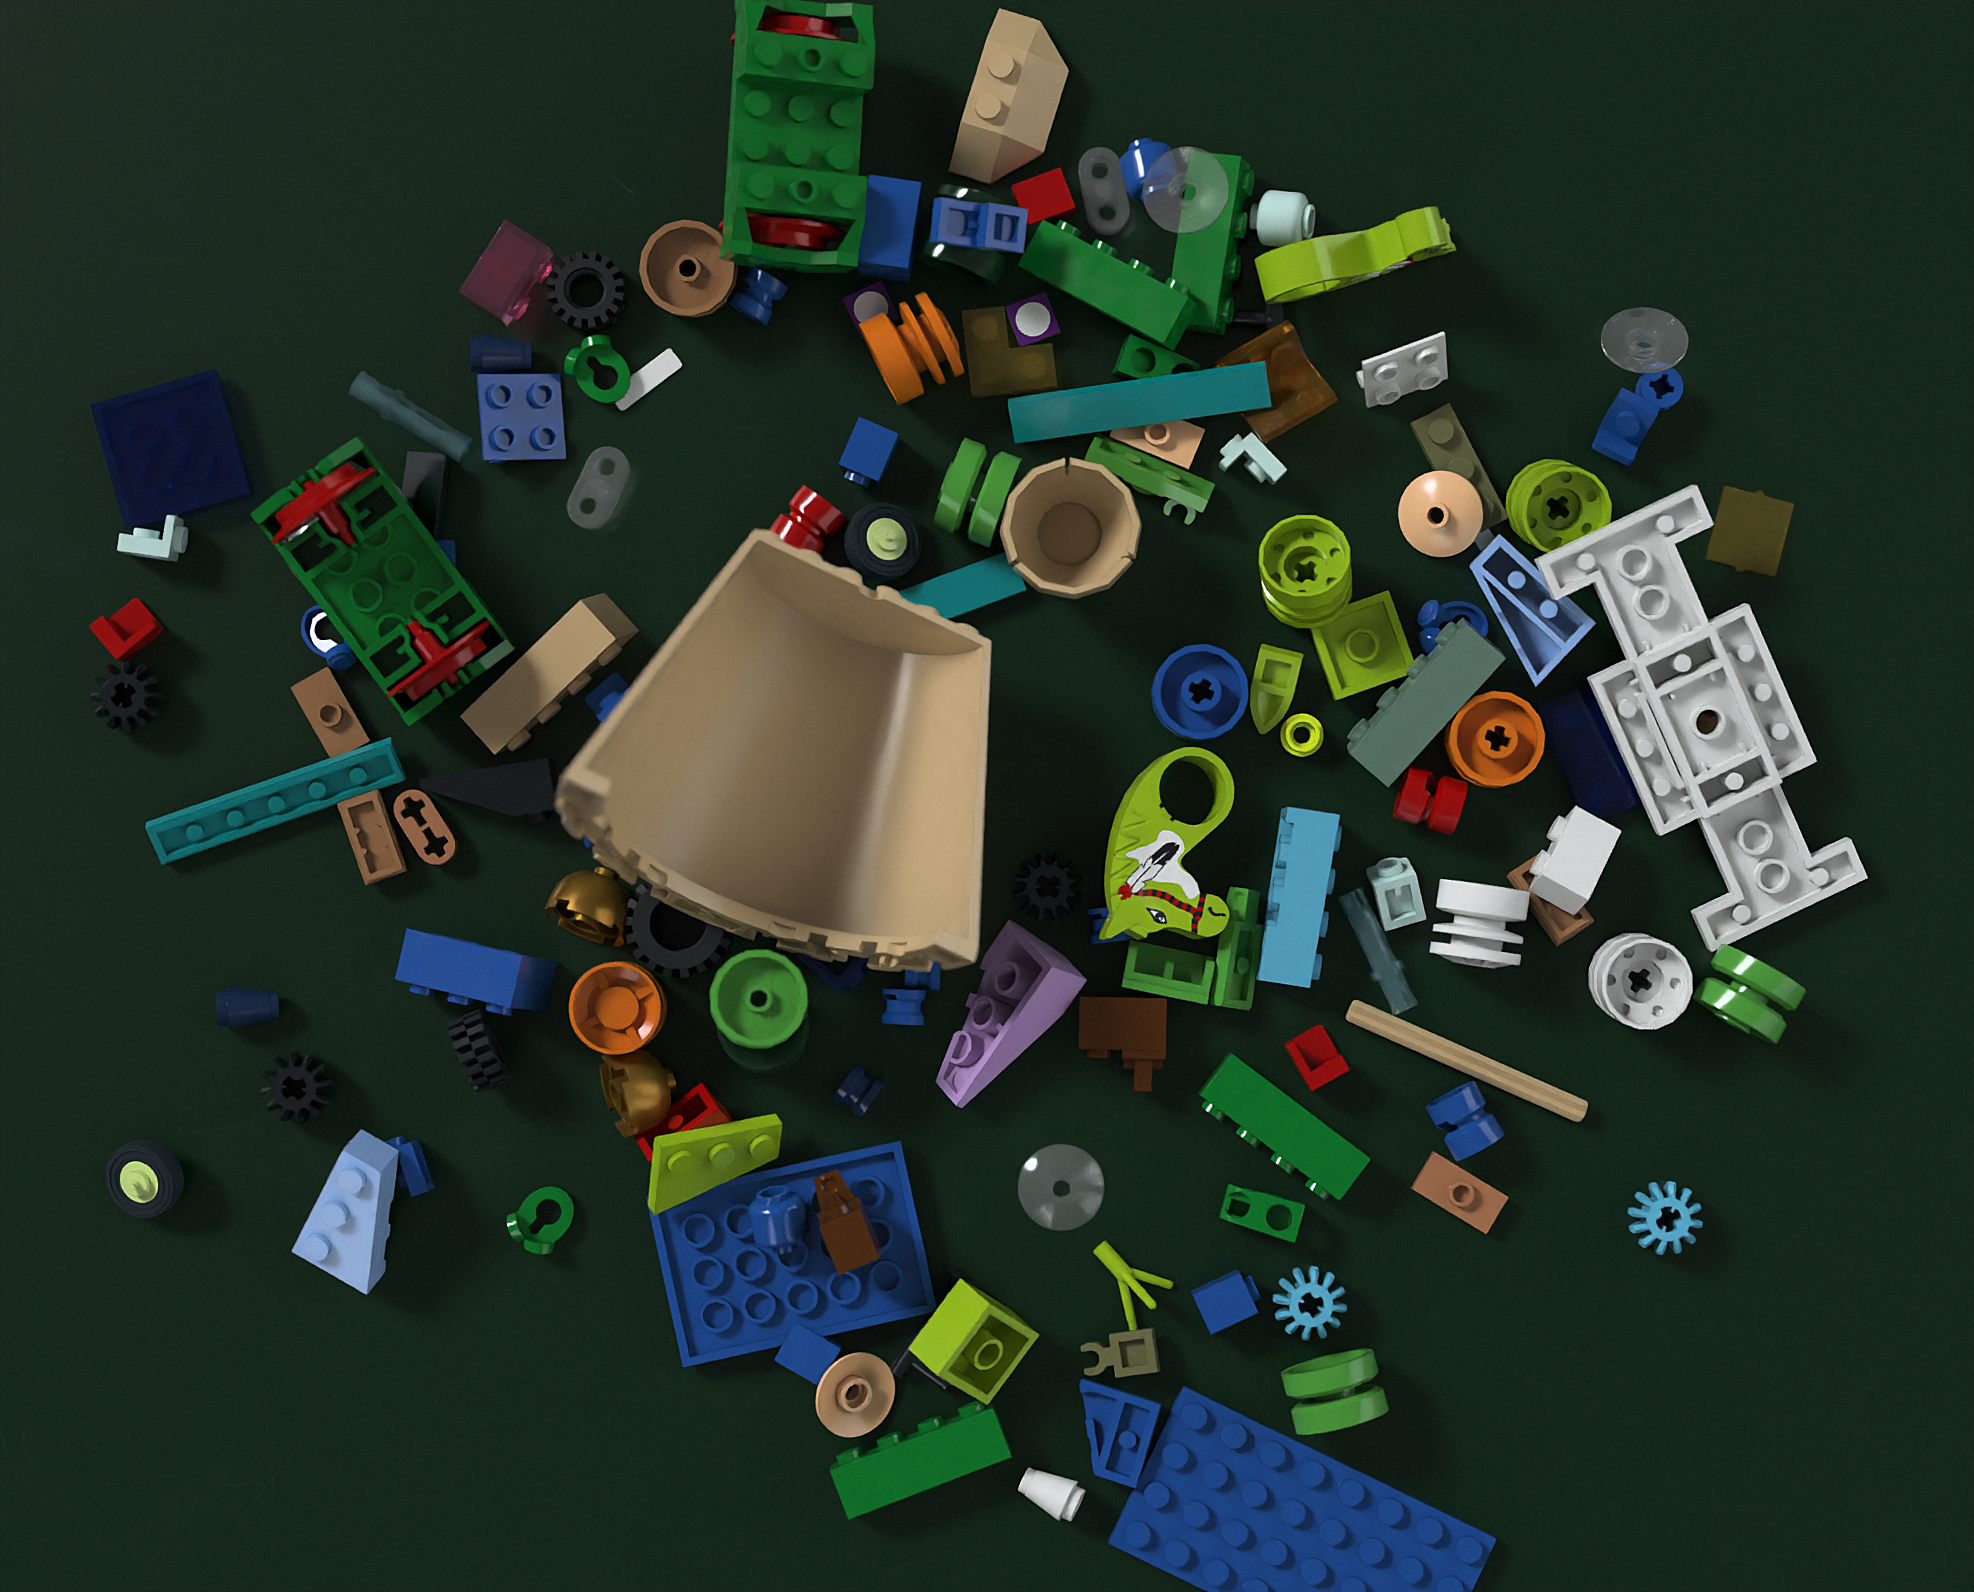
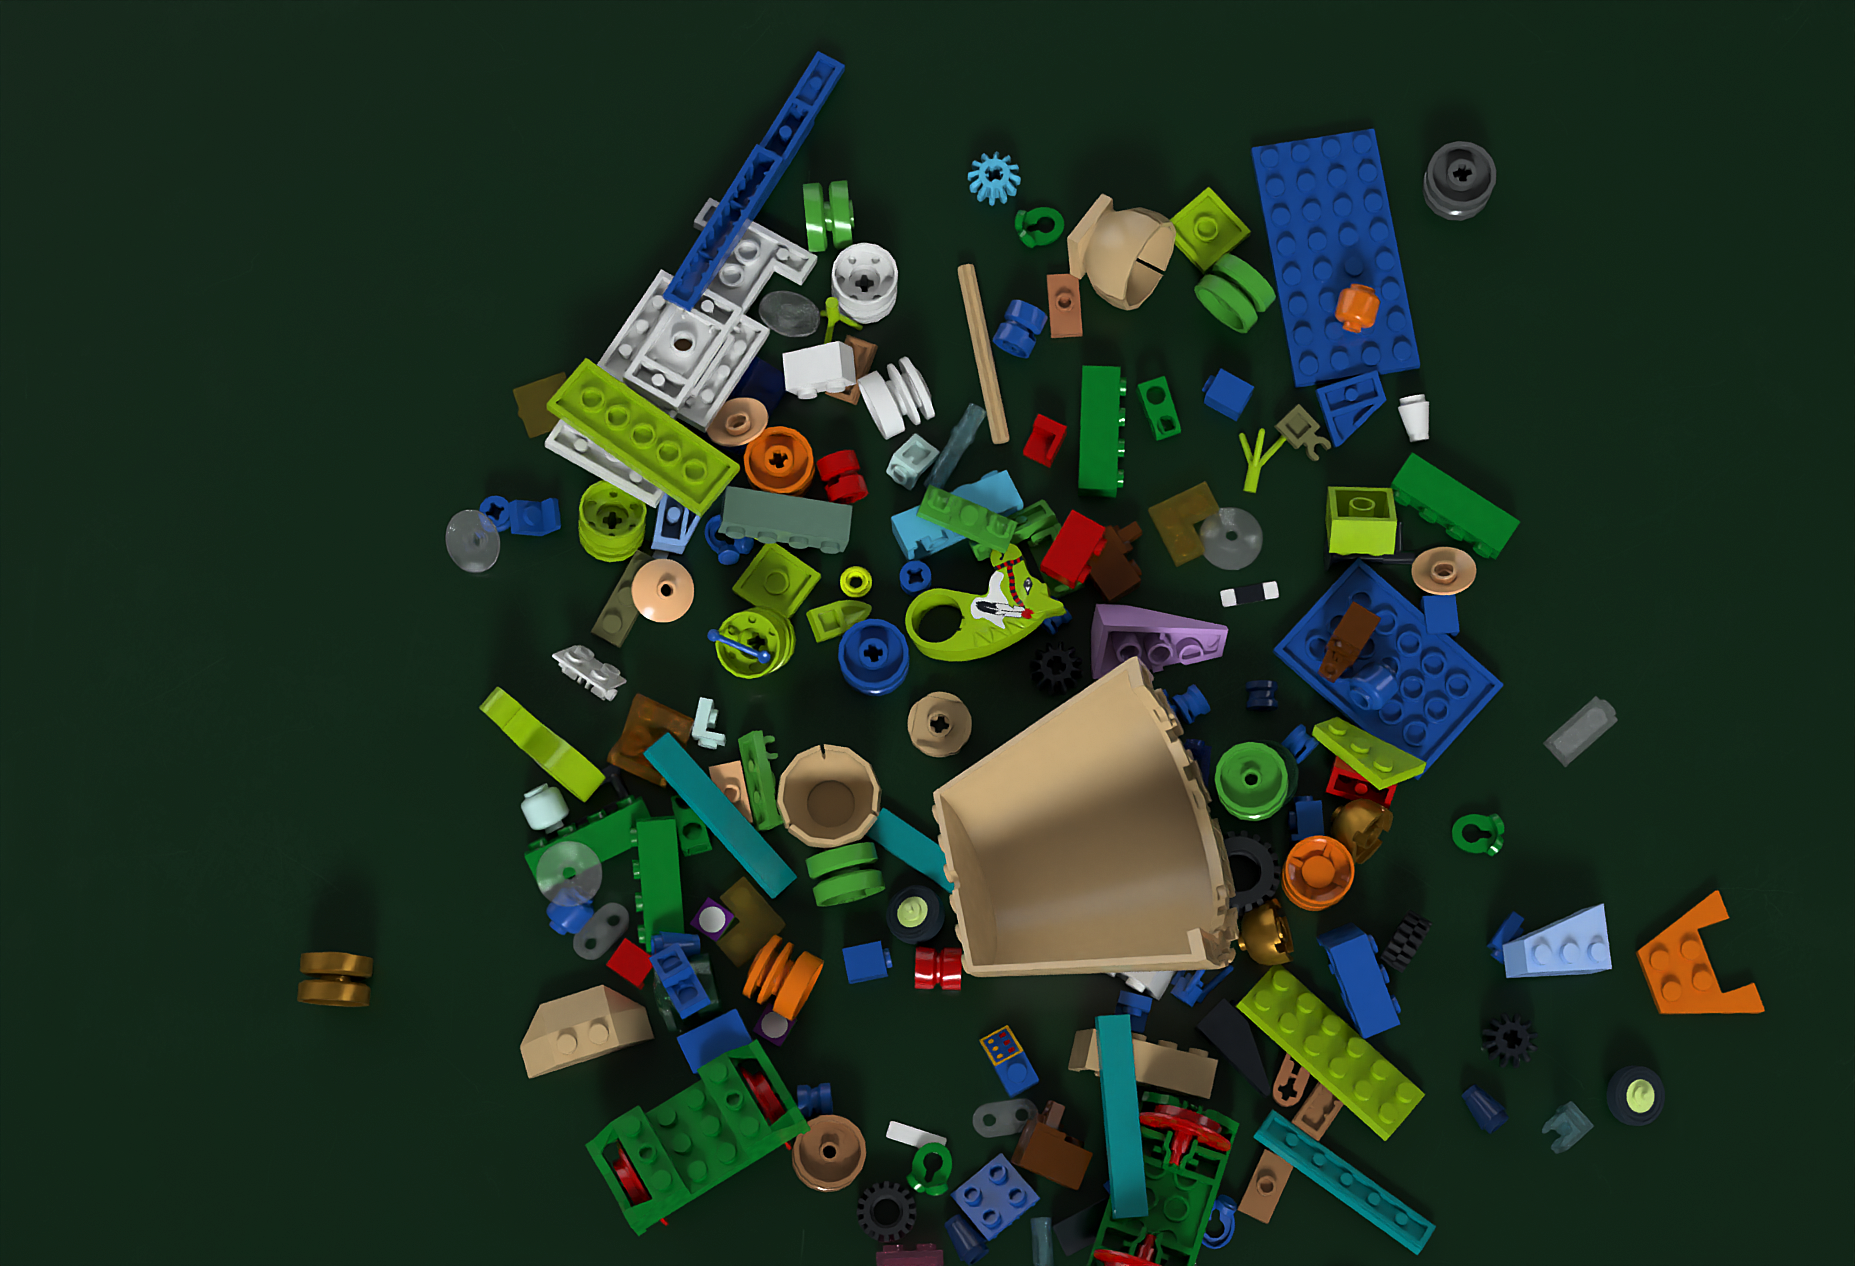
camera: 125 degrees left, 10 degrees down
medium azure gear [1272,1266,1347,1341] -> none
none -> lime plate [546,358,740,517]
none -> blue cone [651,931,700,957]
none -> blue slope [662,51,845,312]
none -> light nougat dish [706,397,768,447]
none -> blue hinge [707,629,771,664]
none -> clear dish [759,291,821,337]
none -> lime plant [820,297,863,344]
none -> blue wheel [900,560,932,597]
none -> tan plate [908,692,972,757]
none -> bright green plate [916,484,1018,554]
none -> blue slope [979,1025,1039,1099]
none -> reddish brown hinge [1010,1100,1093,1190]
none -> green piece [1015,207,1064,248]
none -> red brick [1040,509,1108,590]
none -> tan plate [1067,194,1176,311]
none -> teal tile [1095,1014,1149,1219]
none -> clear yellow plate [1148,481,1220,567]
none -> lime plate [1170,187,1251,275]
none -> sticker [1220,581,1279,607]
none -> lime plate [1236,964,1425,1141]
none -> blue wheel [1279,723,1320,764]
none -> blue brick [1288,796,1324,846]
none -> orange head [1335,284,1380,333]
none -> clear light blue hinge [1542,1101,1594,1154]
none -> clear brick [1543,696,1618,767]
none -> orange wing [1636,890,1765,1014]

